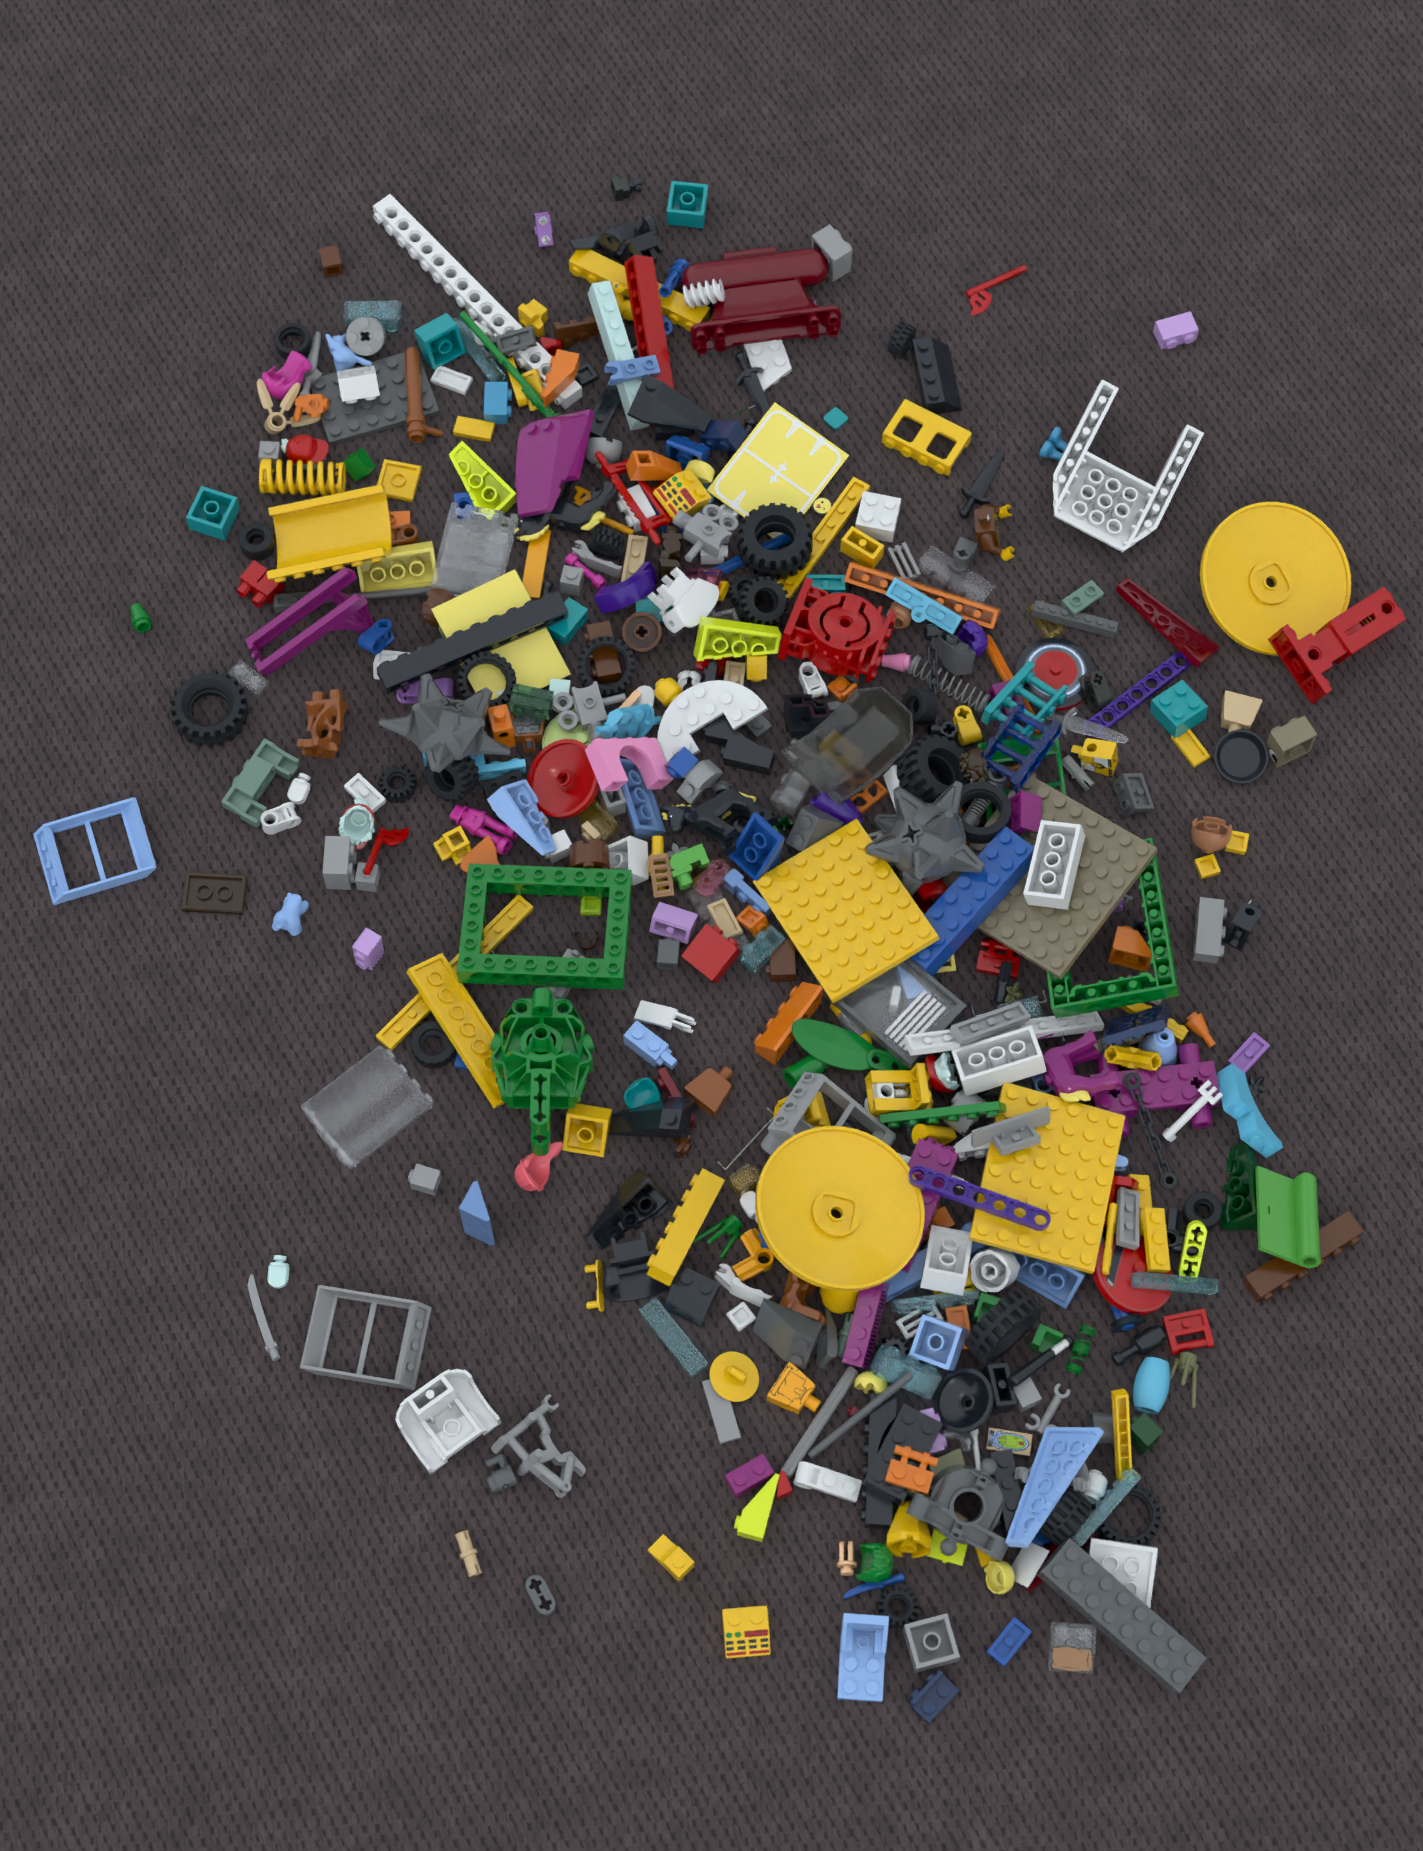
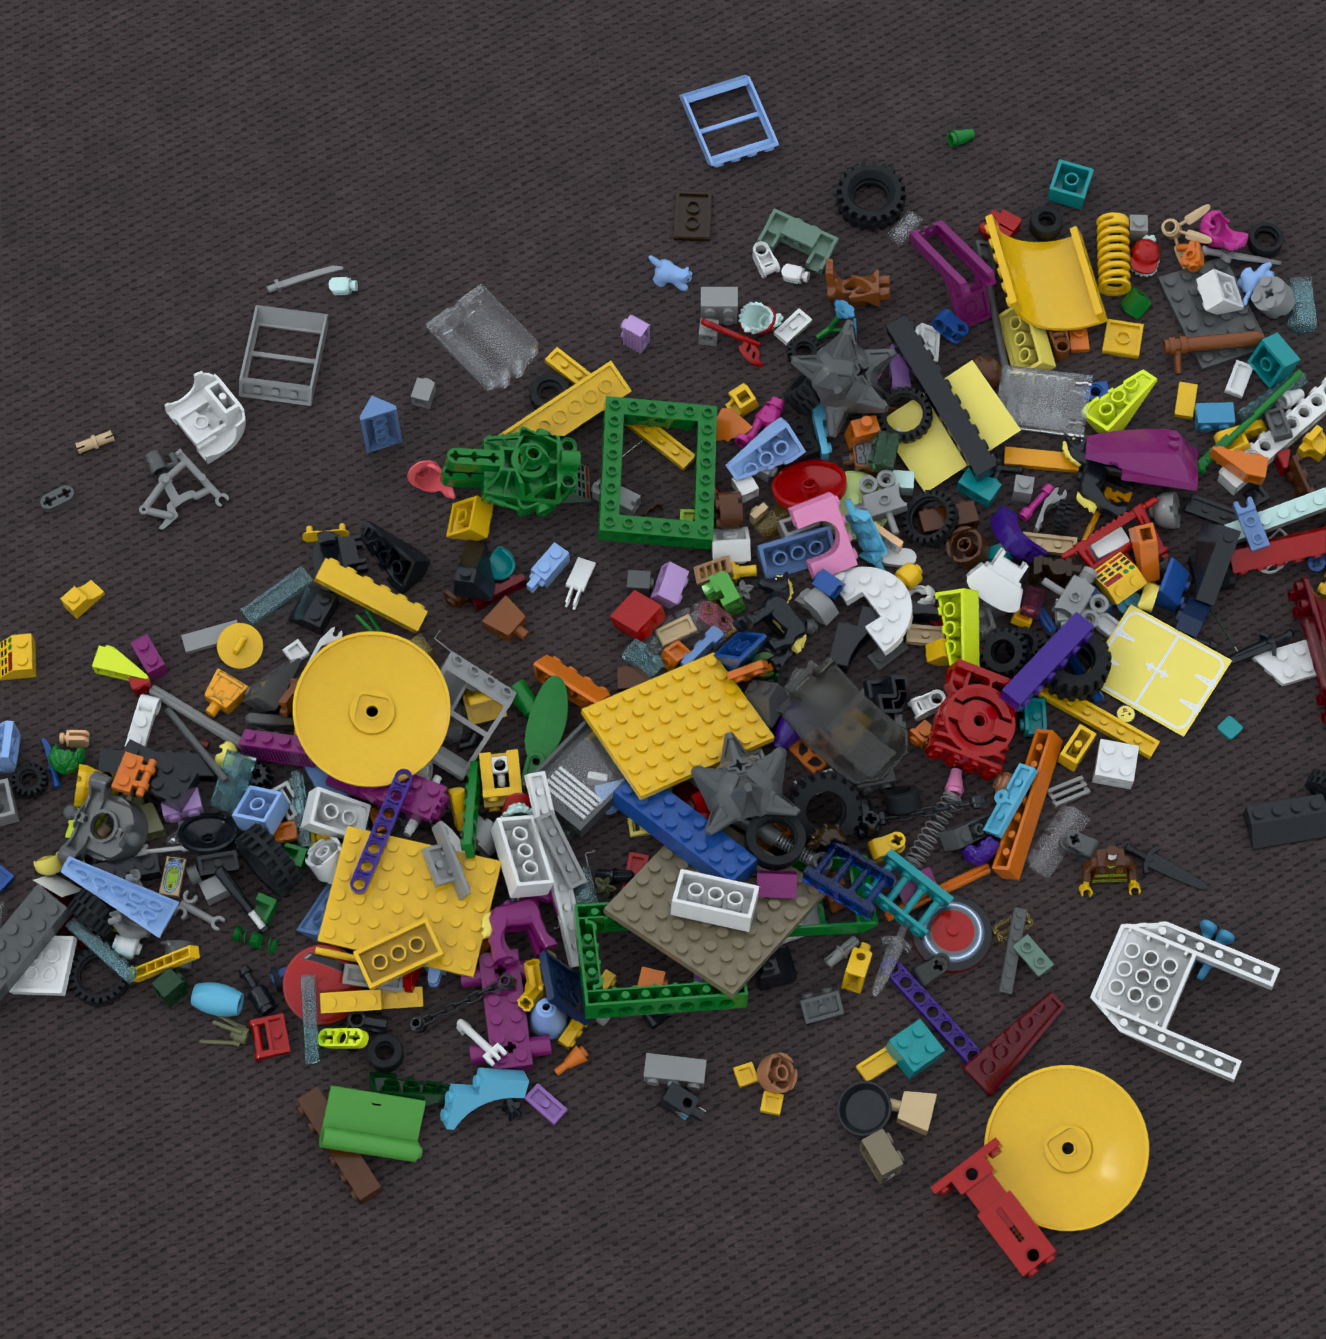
camera: 90 degrees right, 0 degrees up
yellow window [882,399,972,476] -> none
none -> dark grey beam [186,864,202,885]
none -> yellow brick [353,917,445,991]
none -> orange plate [726,660,773,683]
none -> dark azure plant [816,299,857,341]
none -> dark purple brick [1000,612,1094,712]

